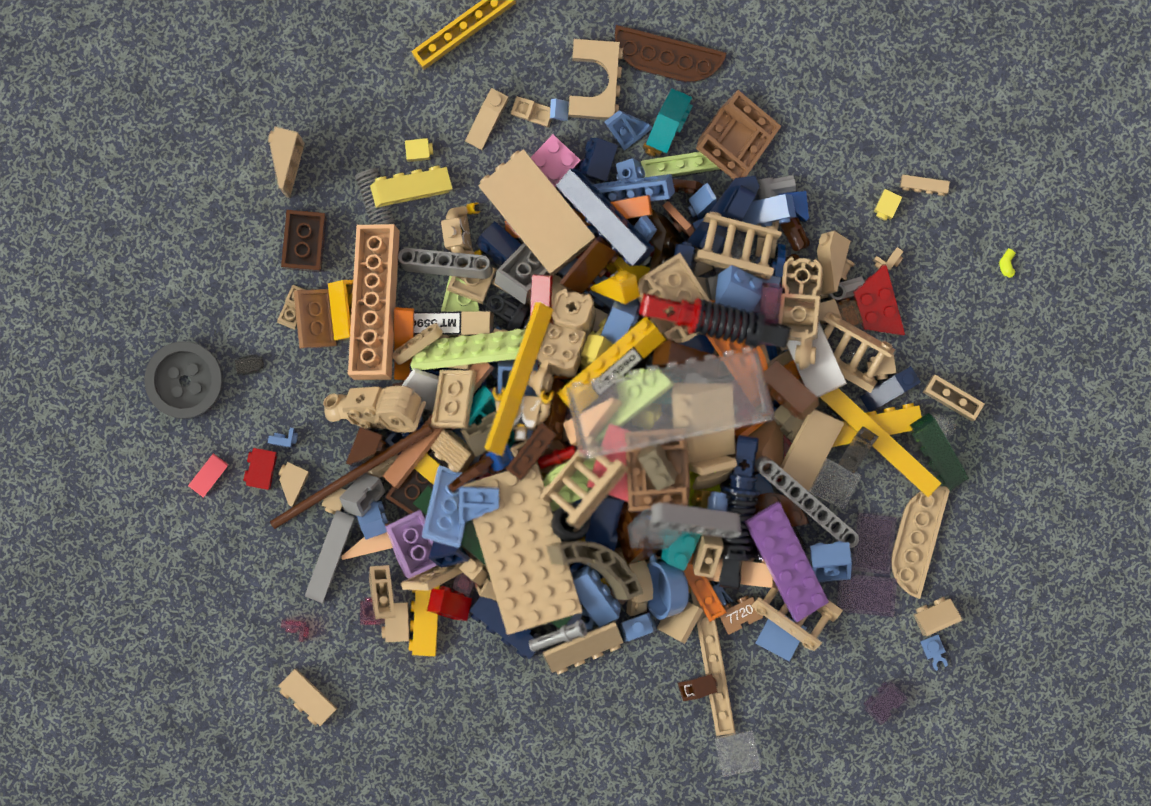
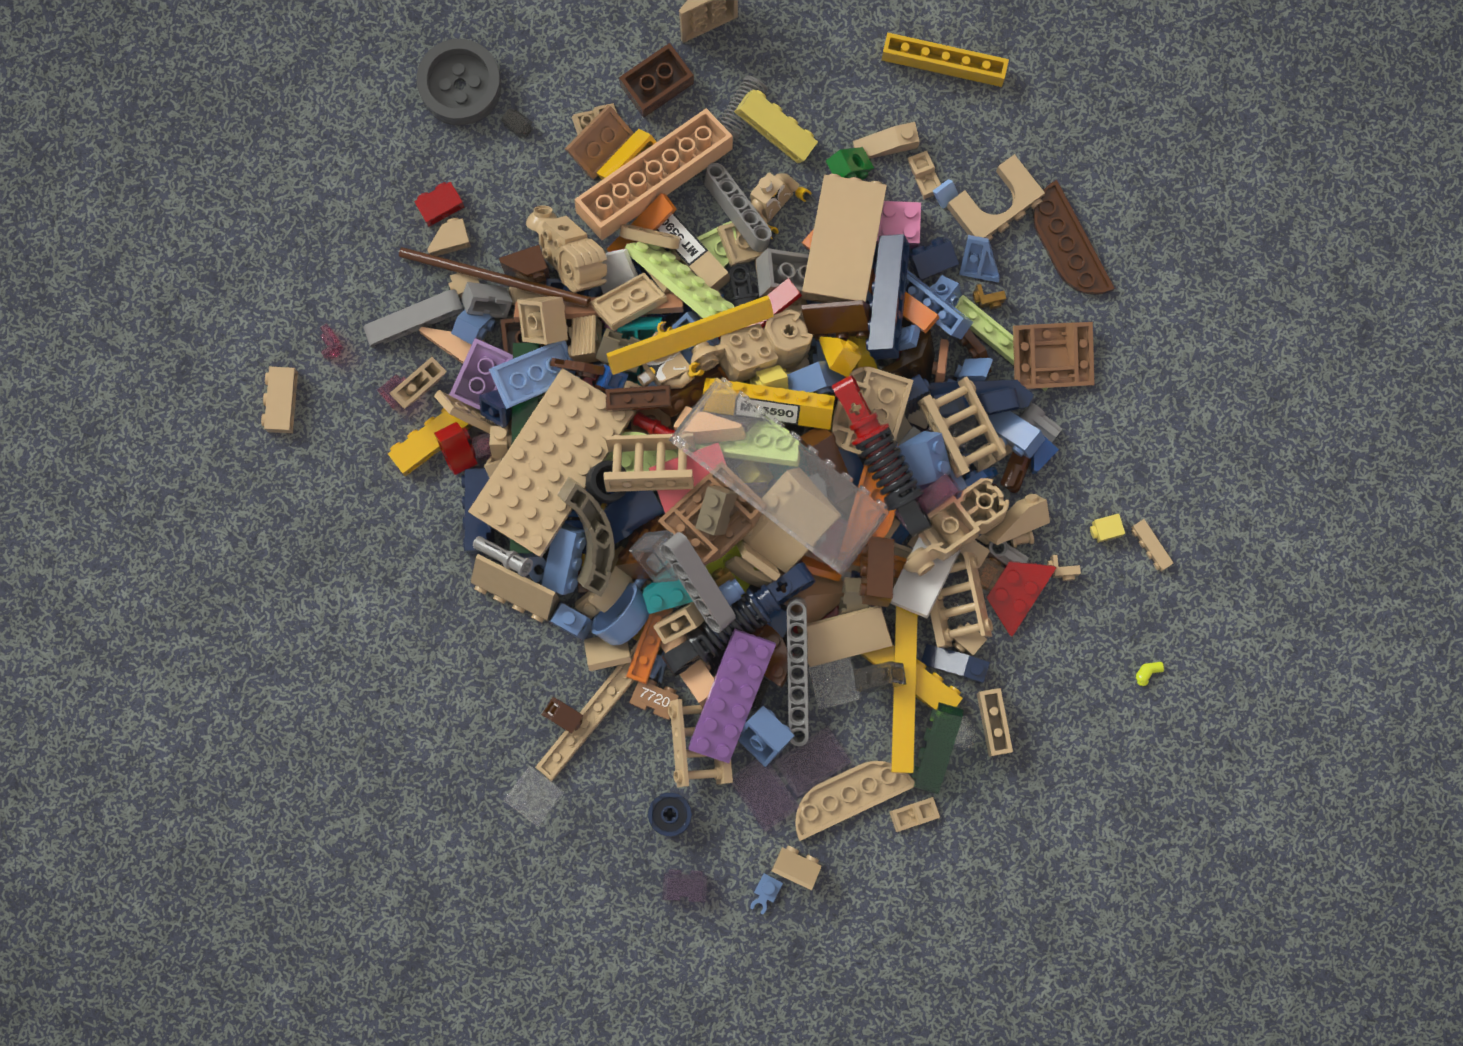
camera: 50 degrees right, 5 degrees down
coral slope [188,453,228,497] -> none
medium blue bracket [268,427,298,448] -> none
tan brick [382,602,410,642] -> none
light yellow brick [405,138,433,162] -> none
medium blue wing [459,486,500,525] -> none
dark blue brick [476,221,521,266] -> none
teal wedge [646,88,693,153] -> none
medium blue tile [755,616,807,661] -> none
none -> tan slope [517,296,568,344]
none -> dark blue brick [648,793,692,837]
none -> green brick [826,147,874,180]
none -> tan slope [890,797,940,832]

